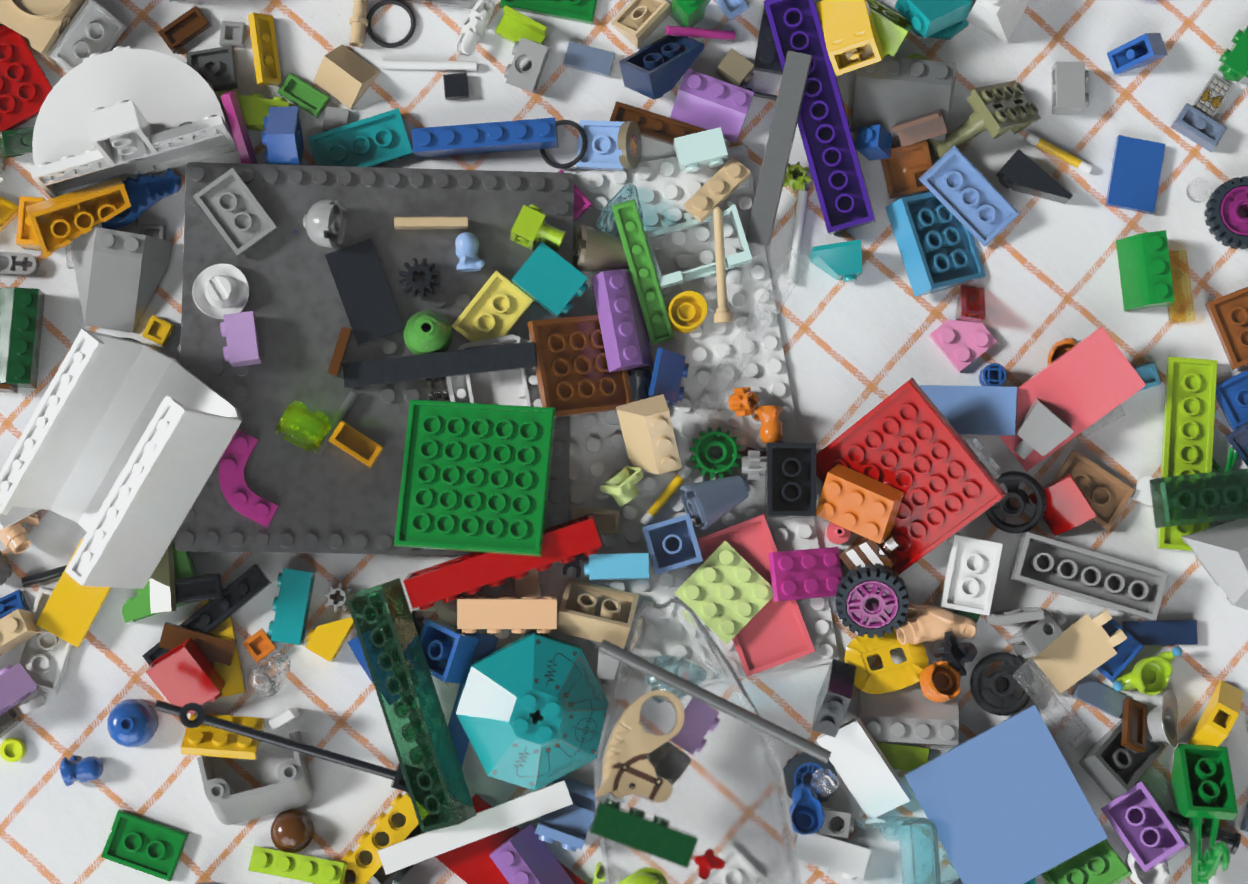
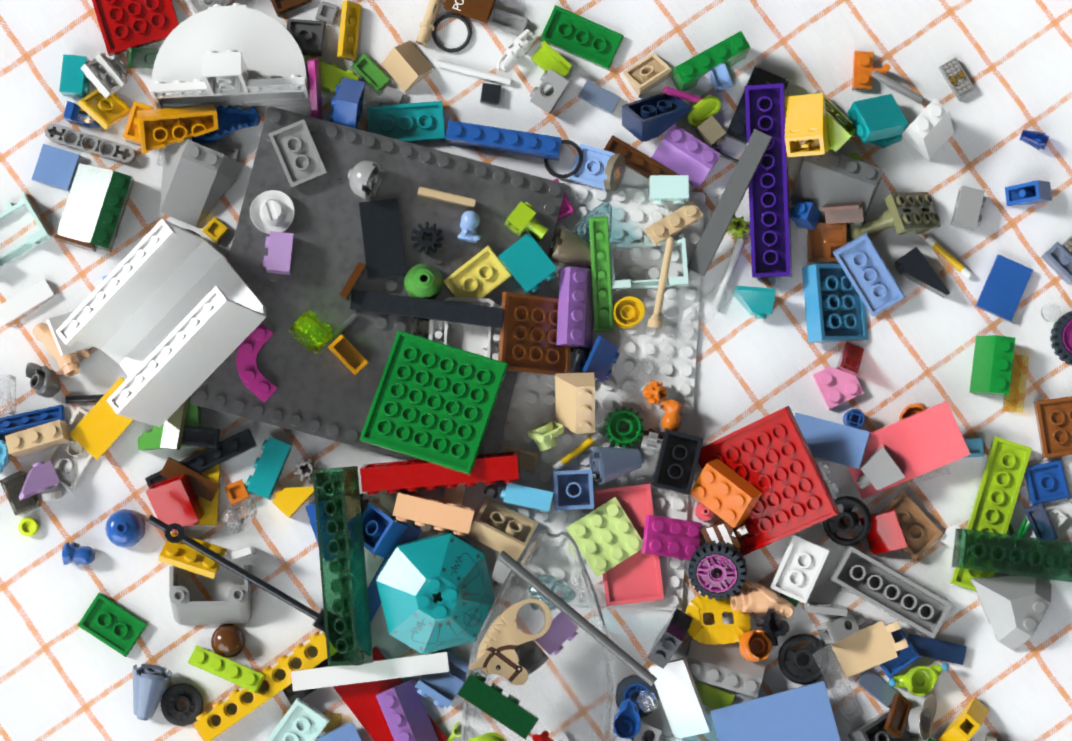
camera: 10 degrees right, 0 degrees up
none -> lime tile [686,95,721,127]

